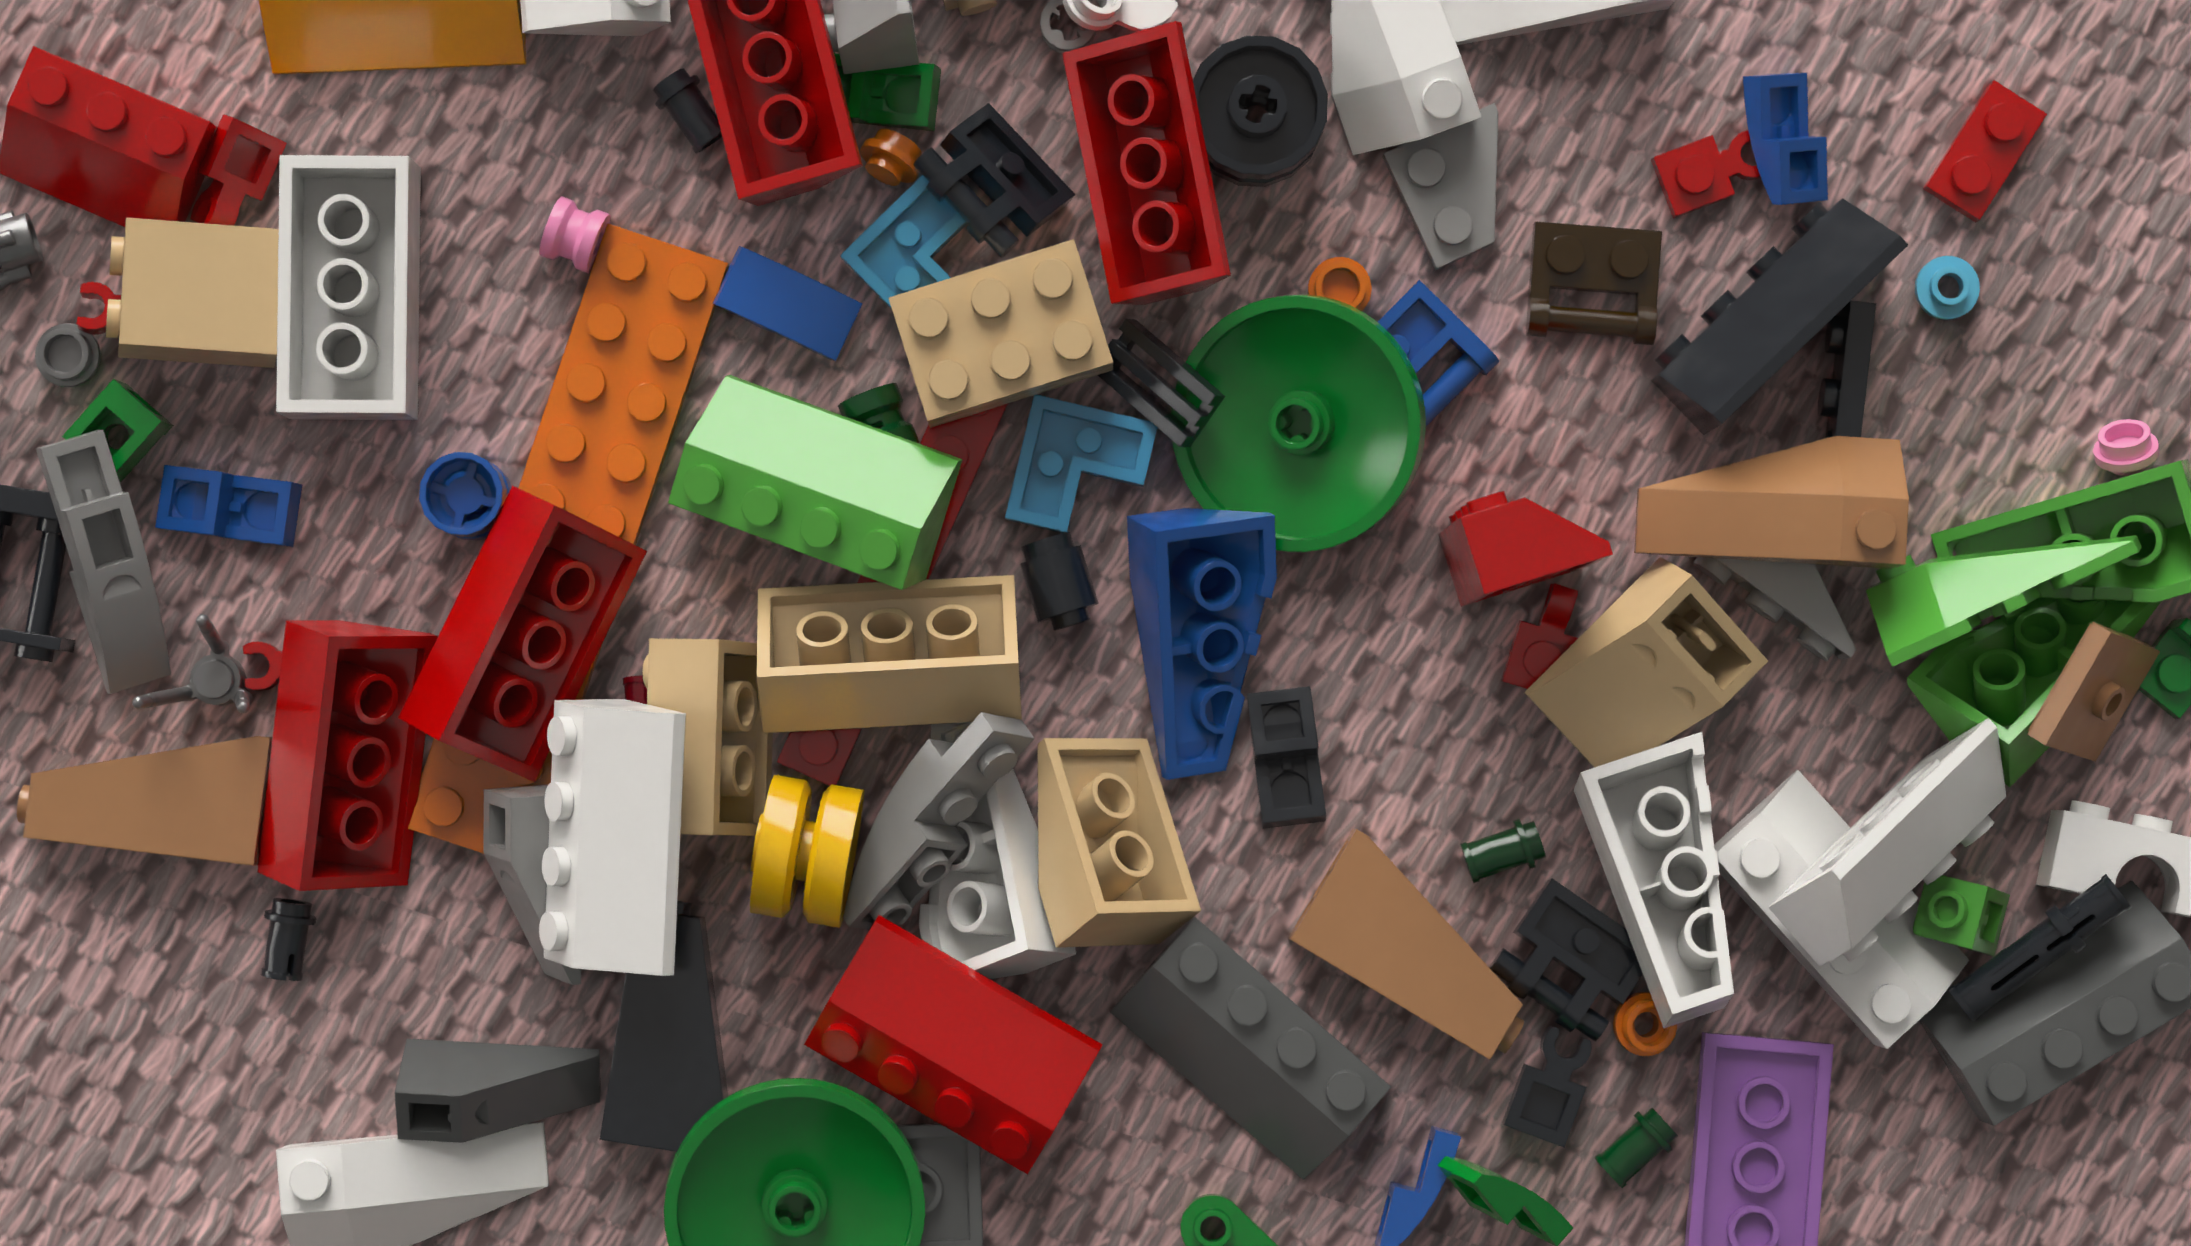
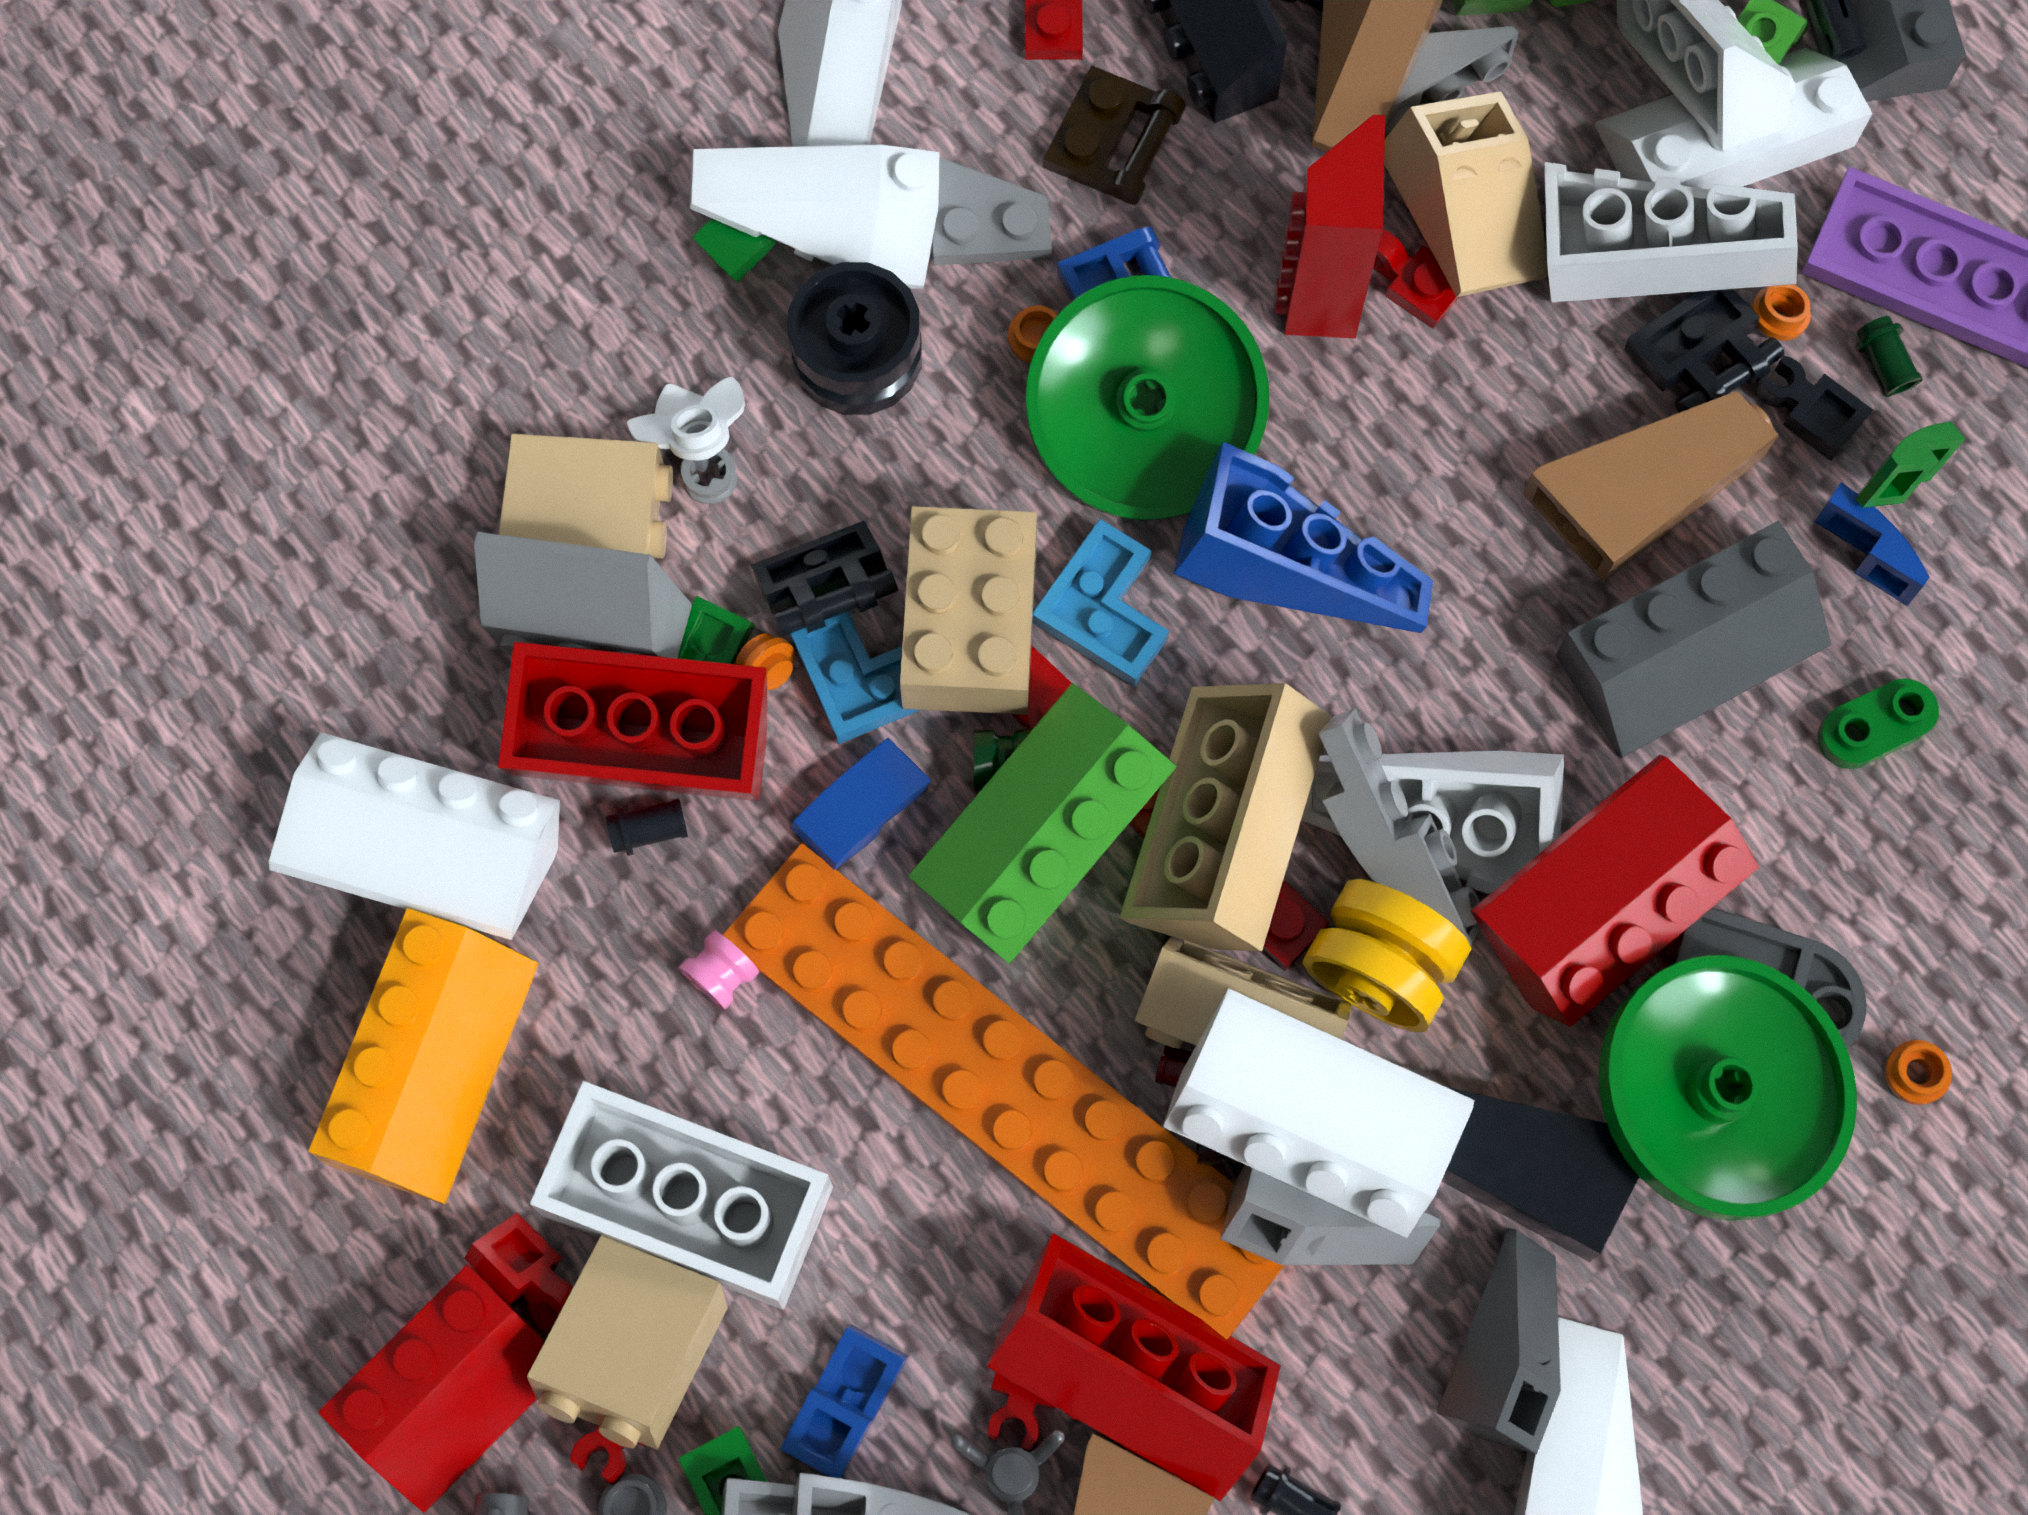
camera: 65 degrees left, 15 degrees down
red slope [398,485,647,782] -> none
blue wheel [419,452,512,540] -> none
black brick [1020,532,1099,631] -> none
tan slope [1037,738,1201,948] -> none
red slope [1062,21,1231,305] -> none
black tile [1098,319,1225,447] -> none
black slope [1247,686,1326,829] -> none
dark green pin [1460,819,1546,883] -> none

